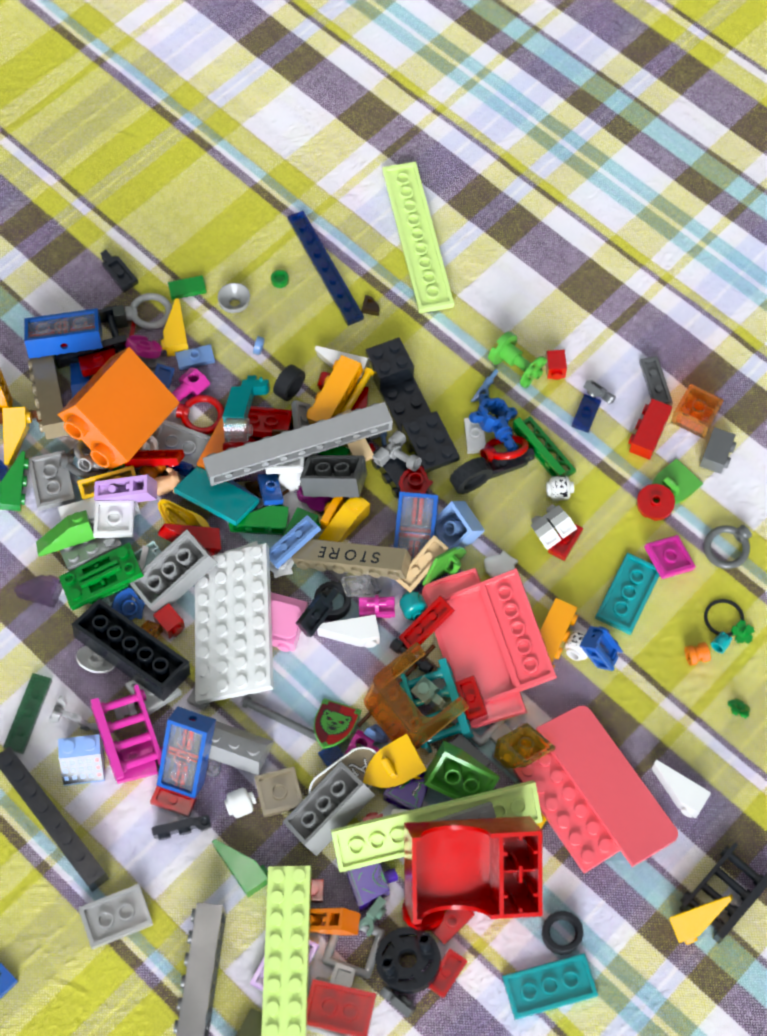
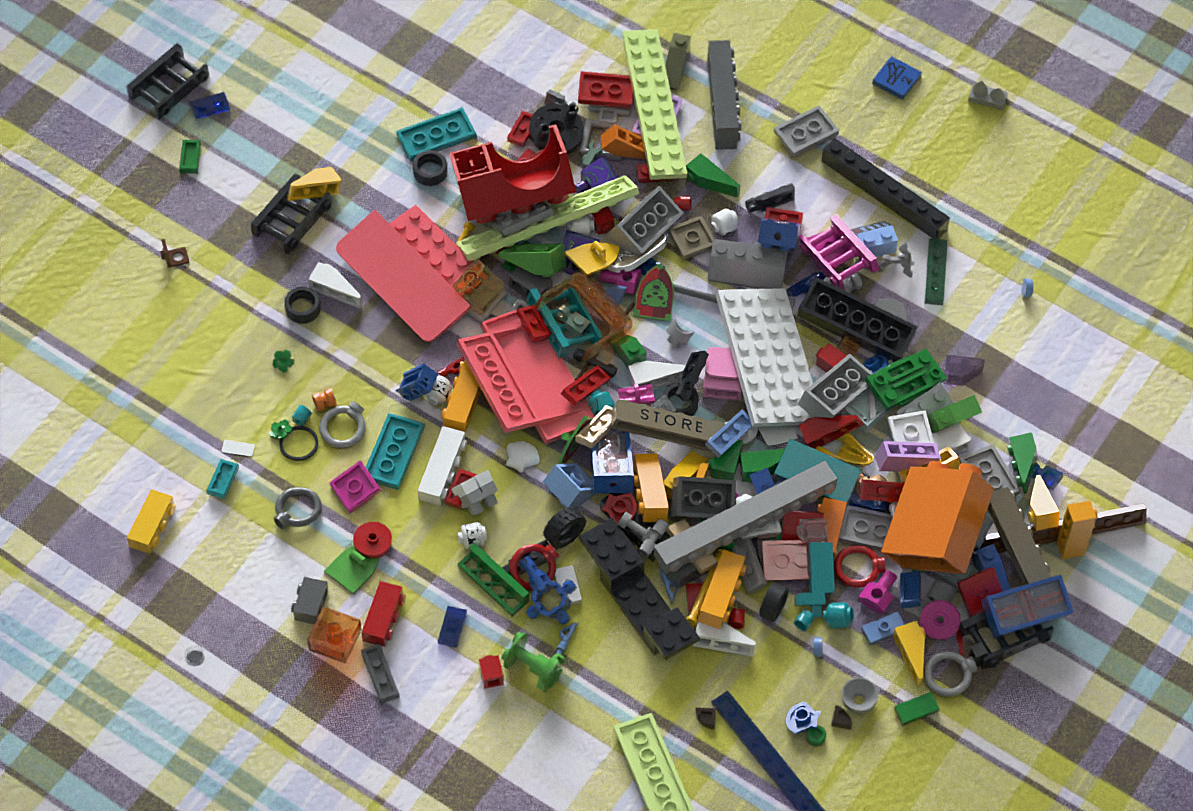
camera: 170 degrees right, 5 degrees down
black hinge [100,250,139,292] -> none
plate [583,380,617,404] -> none
none -> black tyre [284,287,321,324]
none -> light grey piece [319,401,366,448]
none -> white brick [418,426,467,506]
none -> red hand [437,356,464,377]
none -> green slope [610,334,646,369]
none -> light orange brick [632,453,669,522]
none -> light grey piece [666,318,695,347]
none -> red hose [673,196,692,211]
none -> clear blue plate [786,272,825,297]
none -> animal [786,702,821,734]
none -> teal hose [794,609,815,631]
none -> teal head [823,602,854,629]
none -> dark brown tile [831,705,852,730]

